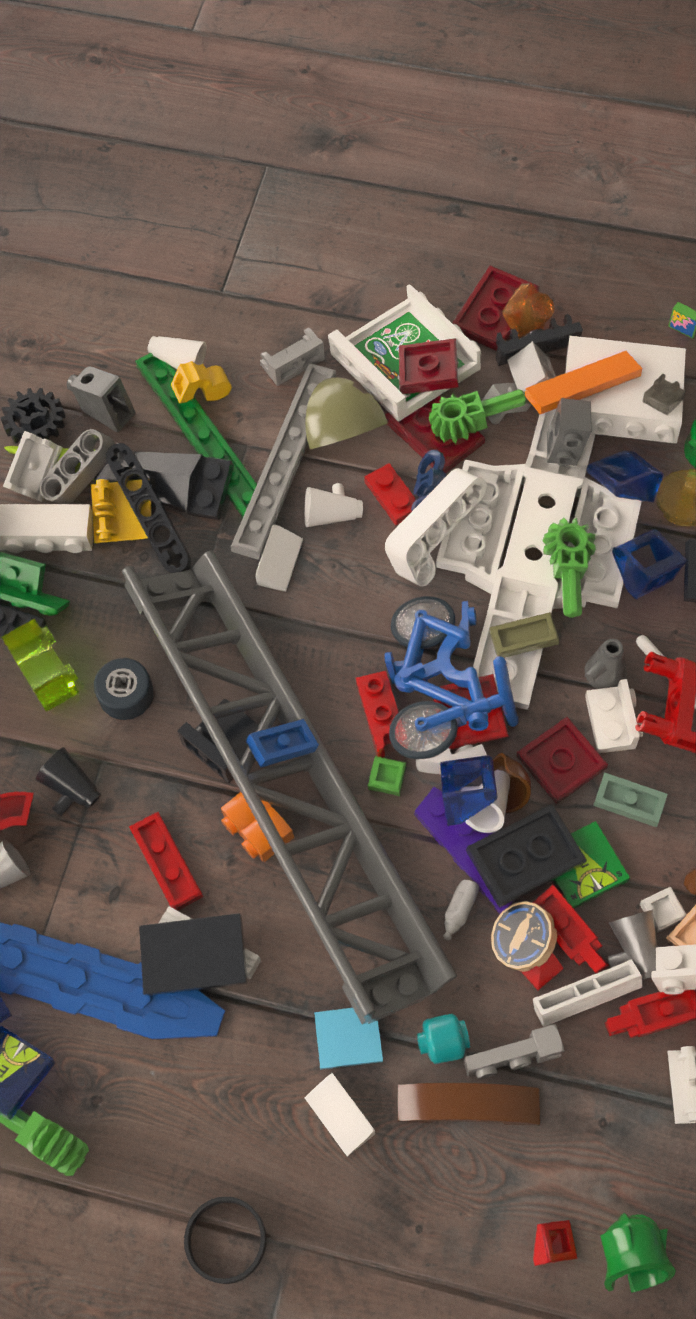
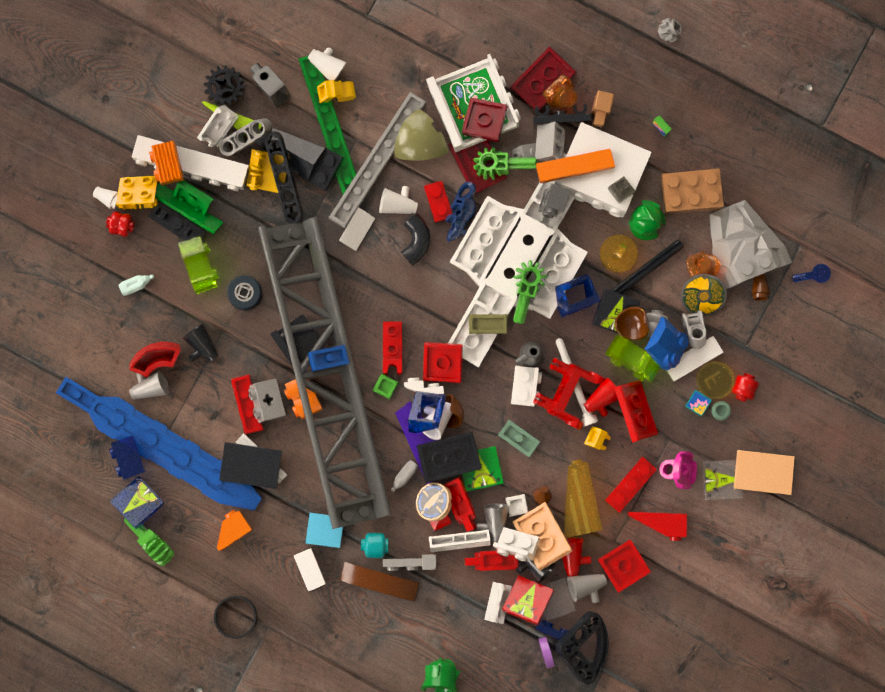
camera: 10 degrees right, 20 degrees up
light grey hinge [260,327,325,386] -> none
white beam [385,468,486,587] -> none
blue piece [385,596,519,759] -> none
dark red tile [516,717,608,805] -> none
red slope [533,1220,578,1266] -> none
clear blue tile [586,450,664,502] -> none
none -> orange slope [217,510,253,551]
none -> light grey brick [249,378,286,423]
none -> black cylinder [401,213,431,266]
none -> medium nougat piece [591,90,615,129]
none -> light grey gear [658,18,682,43]

